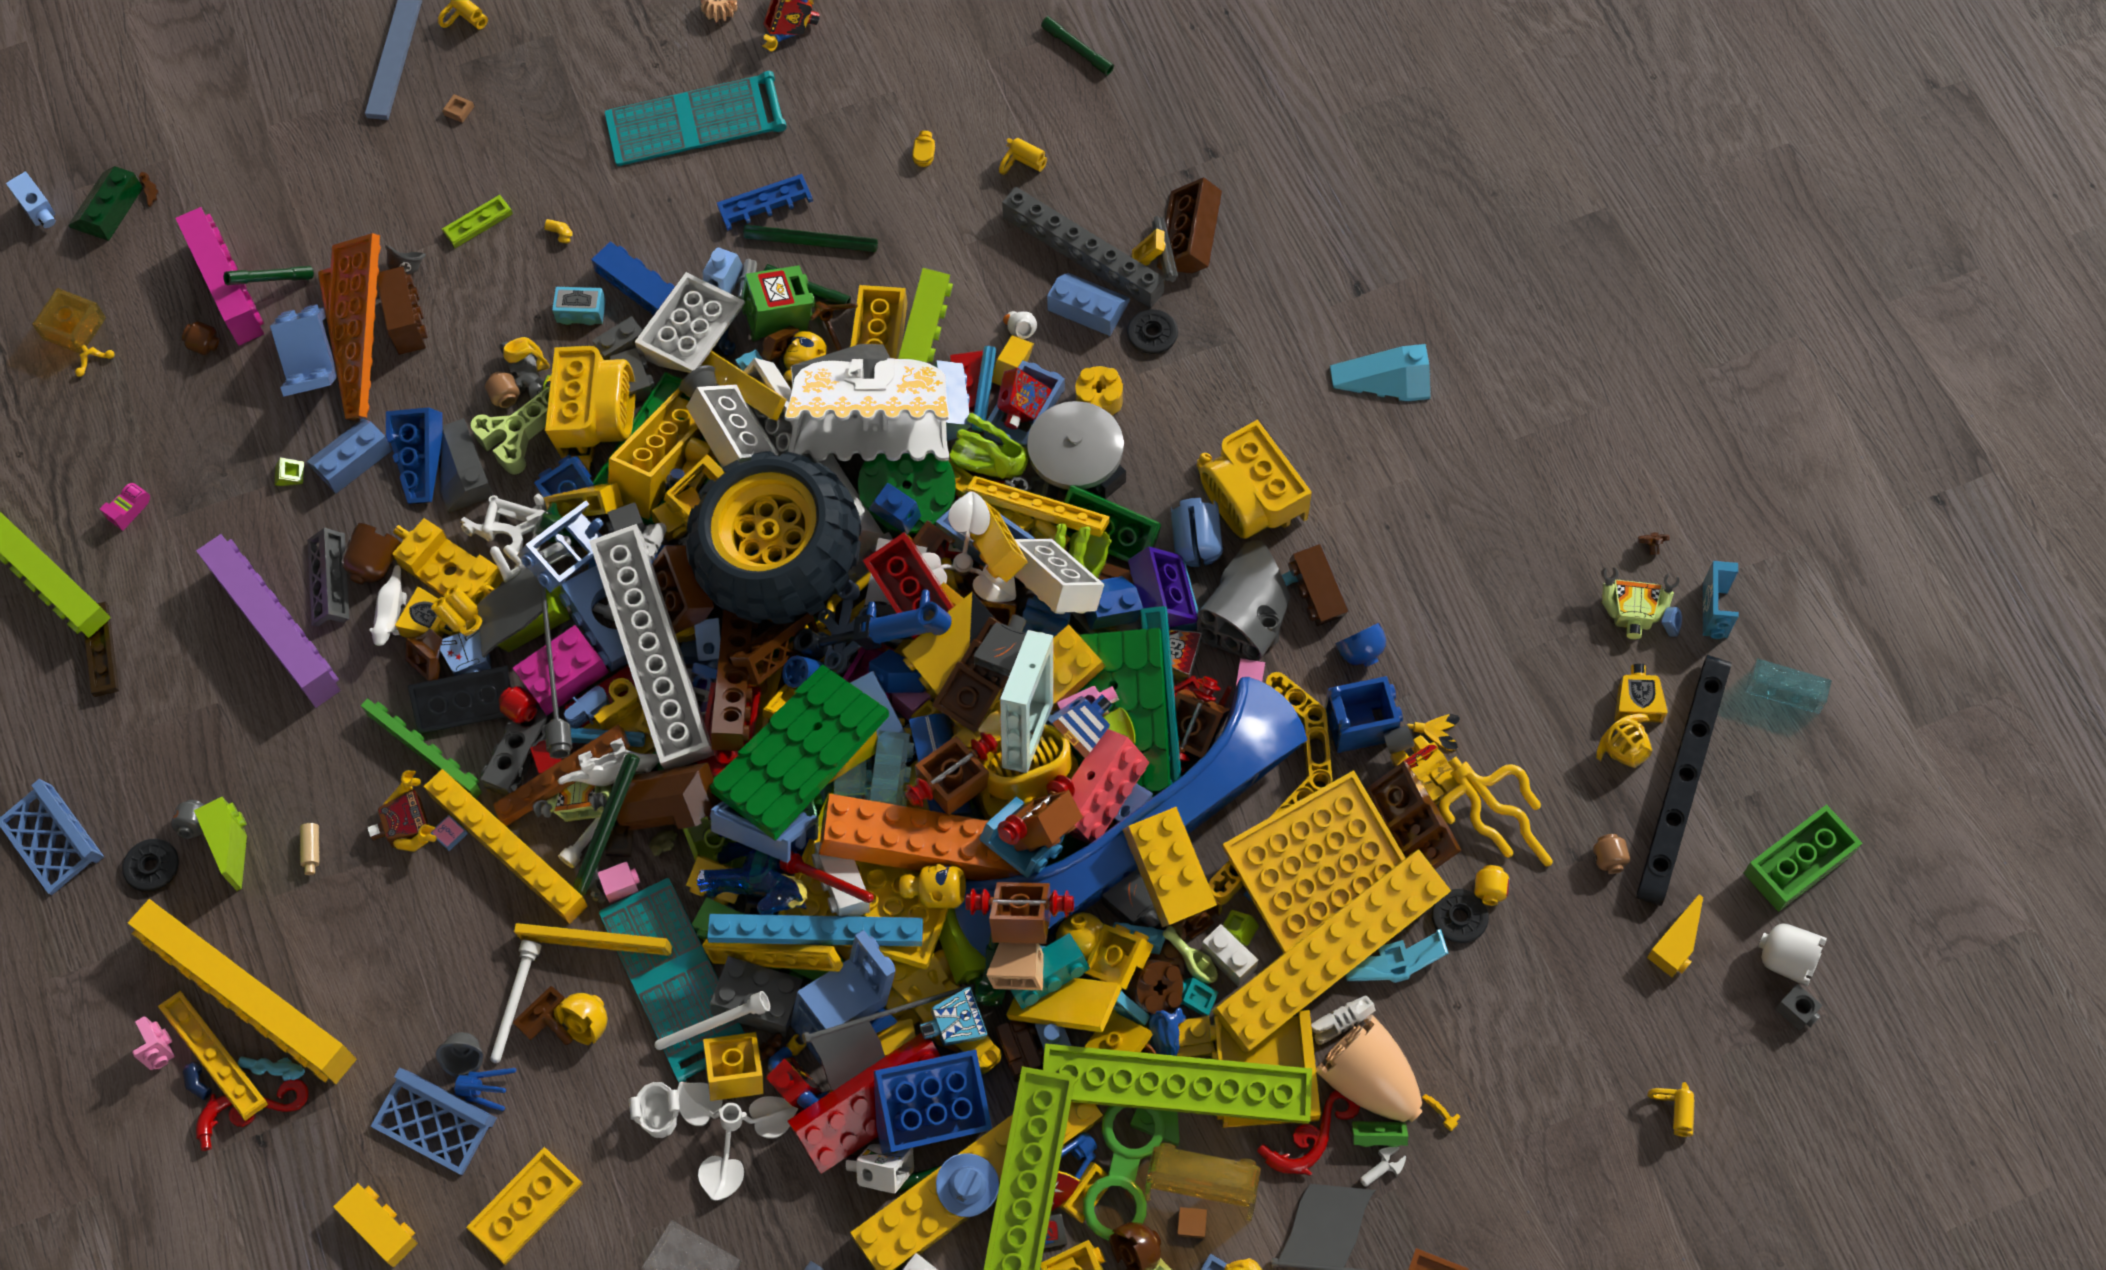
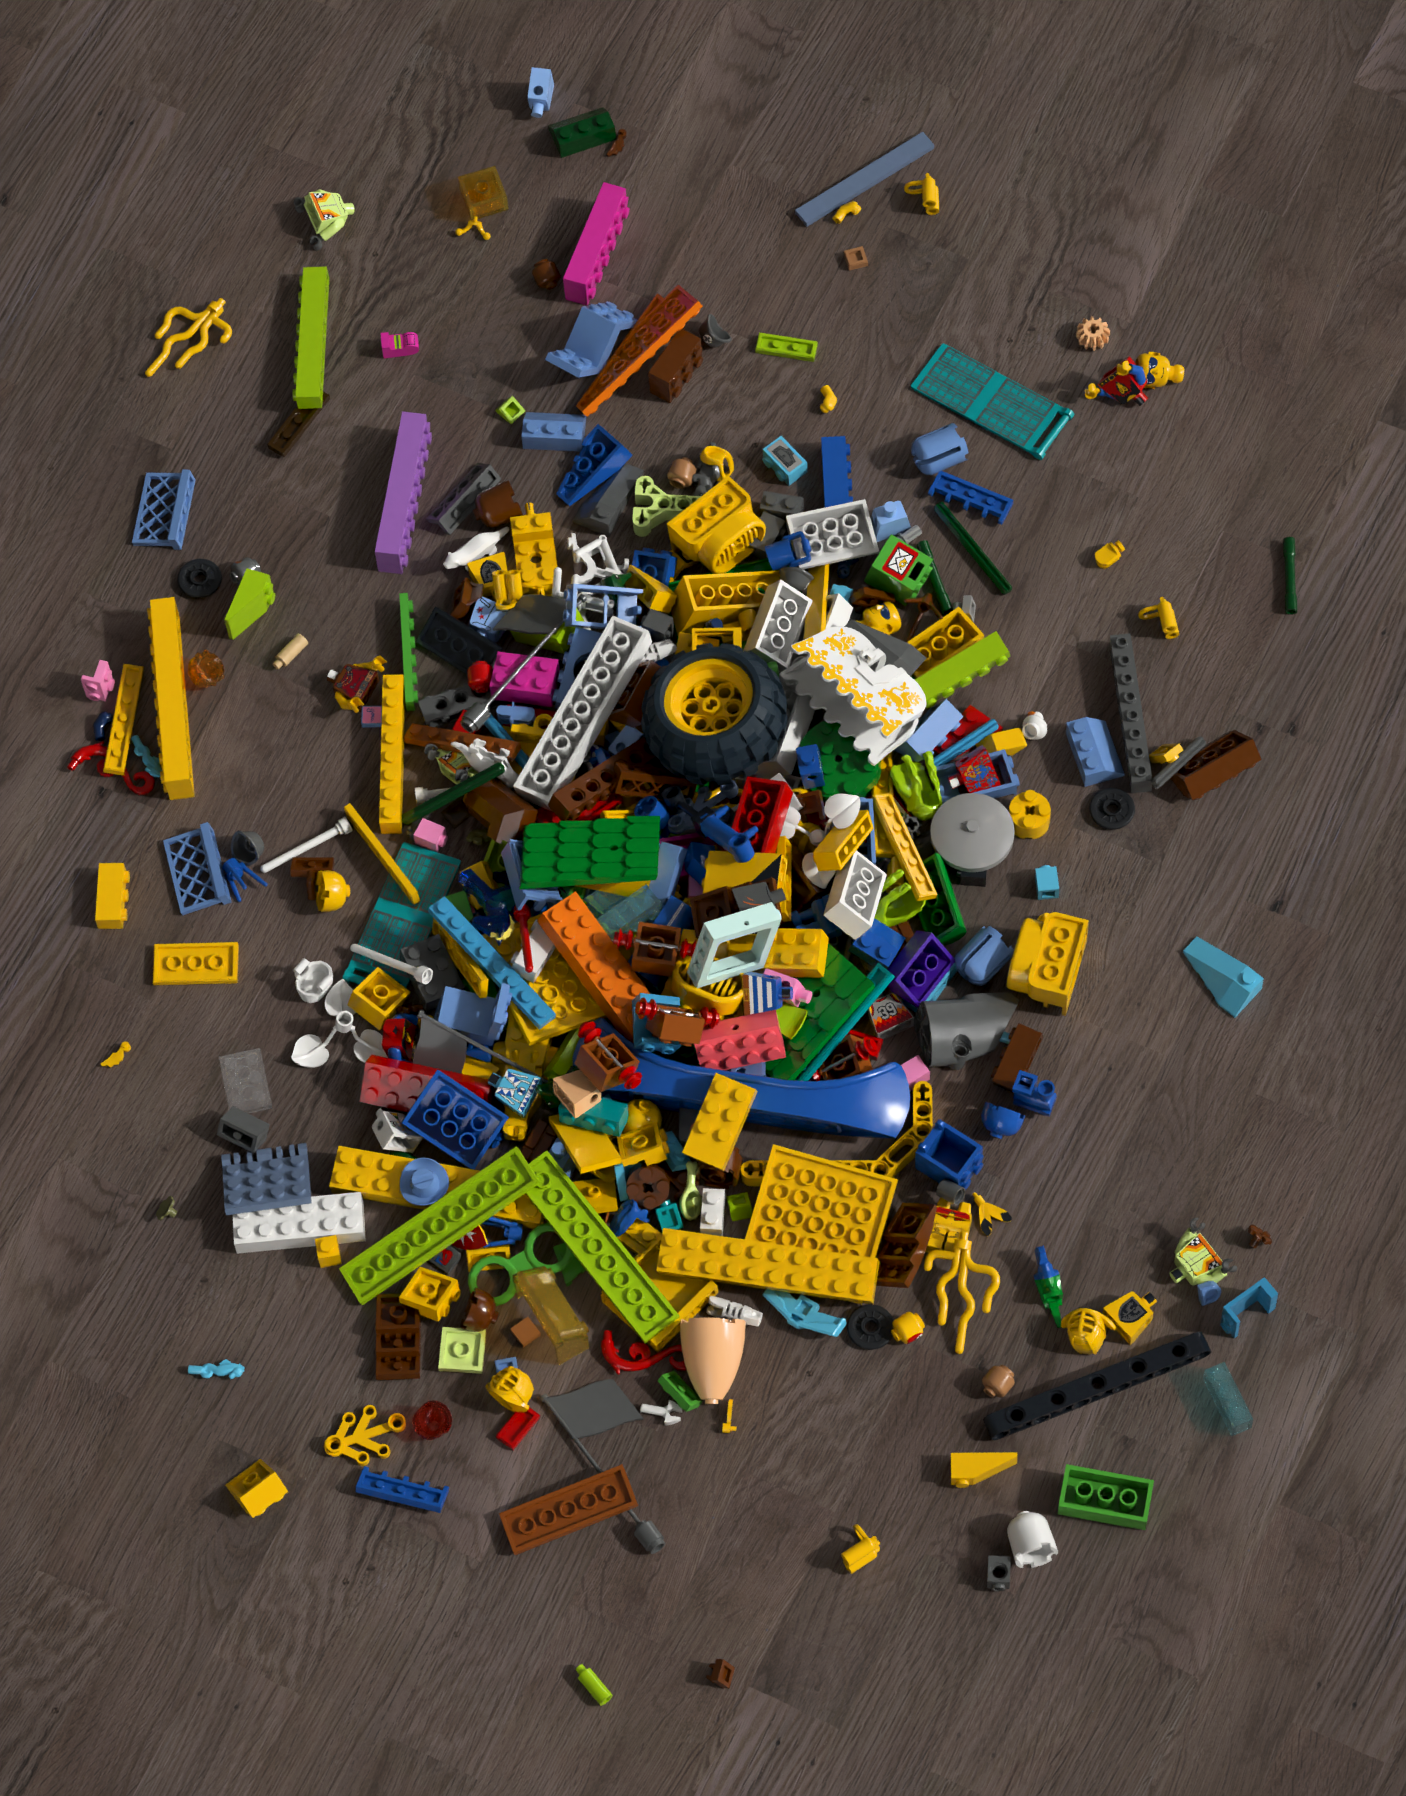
camera: 50 degrees right, 0 degrees up
dark green piece [223,266,314,285] -> none
yellow piece [899,864,966,908] -> none
none -> clear orange hair [188,650,225,688]
none -> blue piece [765,531,812,571]
none -> yellow arm [833,201,861,224]
none -> medium blue cylinder [911,423,969,475]
none -> light grey tile [953,595,976,623]
none -> blue hips [1012,1070,1057,1117]
none -> green animal [1033,1245,1063,1328]
none -> medium azure brick [1035,865,1059,900]

